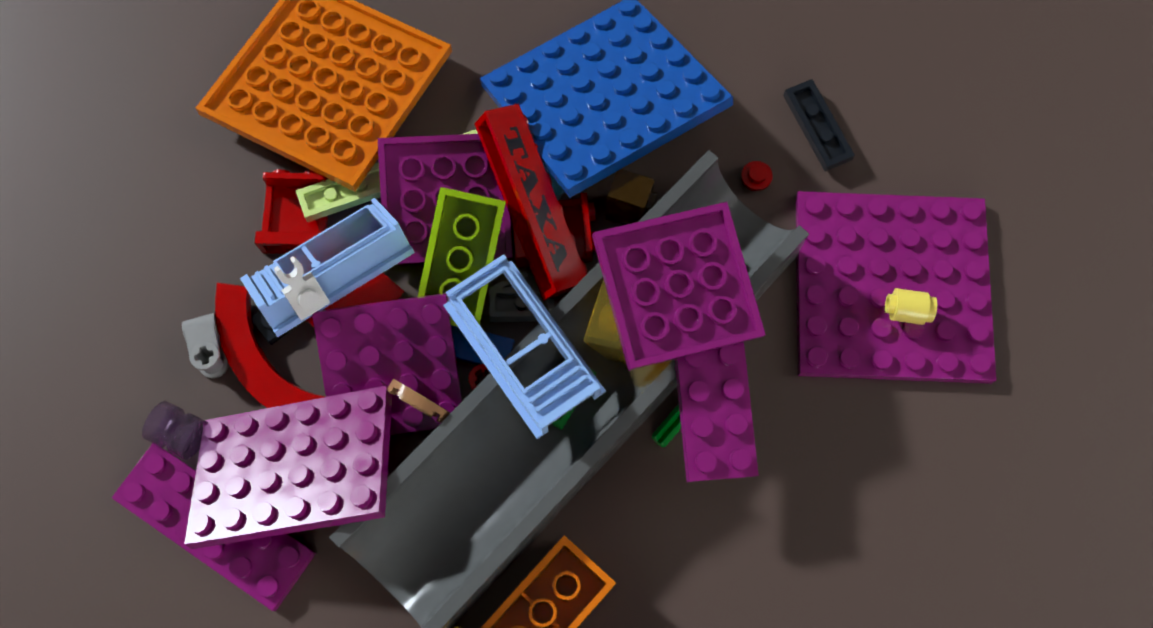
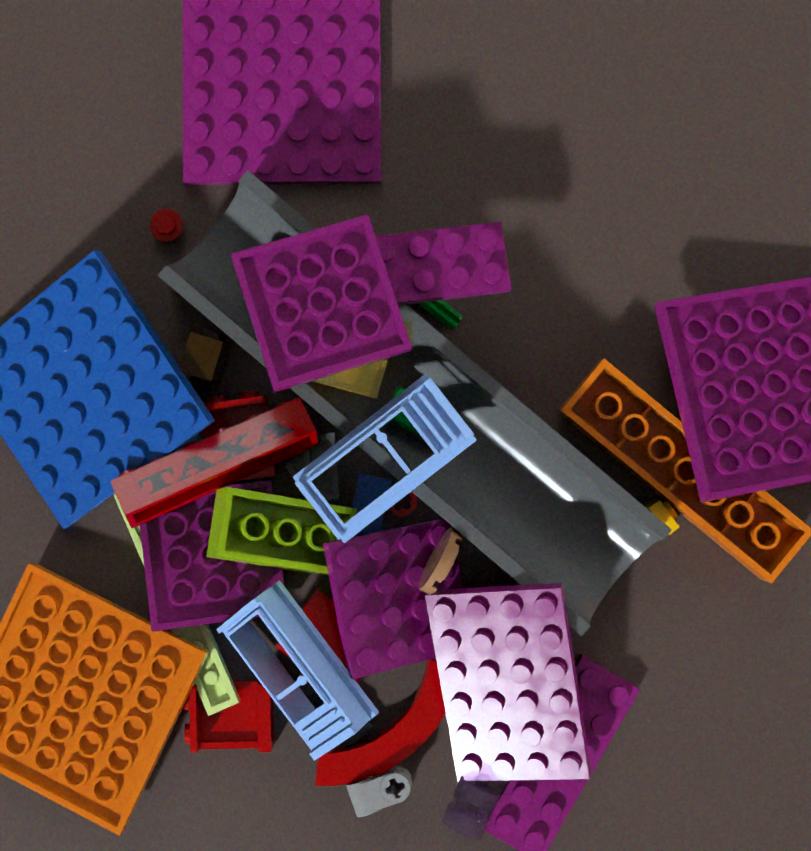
camera: 90 degrees left, 15 degrees up
white plate [274,256,330,321] -> none
black plate [783,79,855,172] -> none
light yellow brick [885,288,937,325] -> none

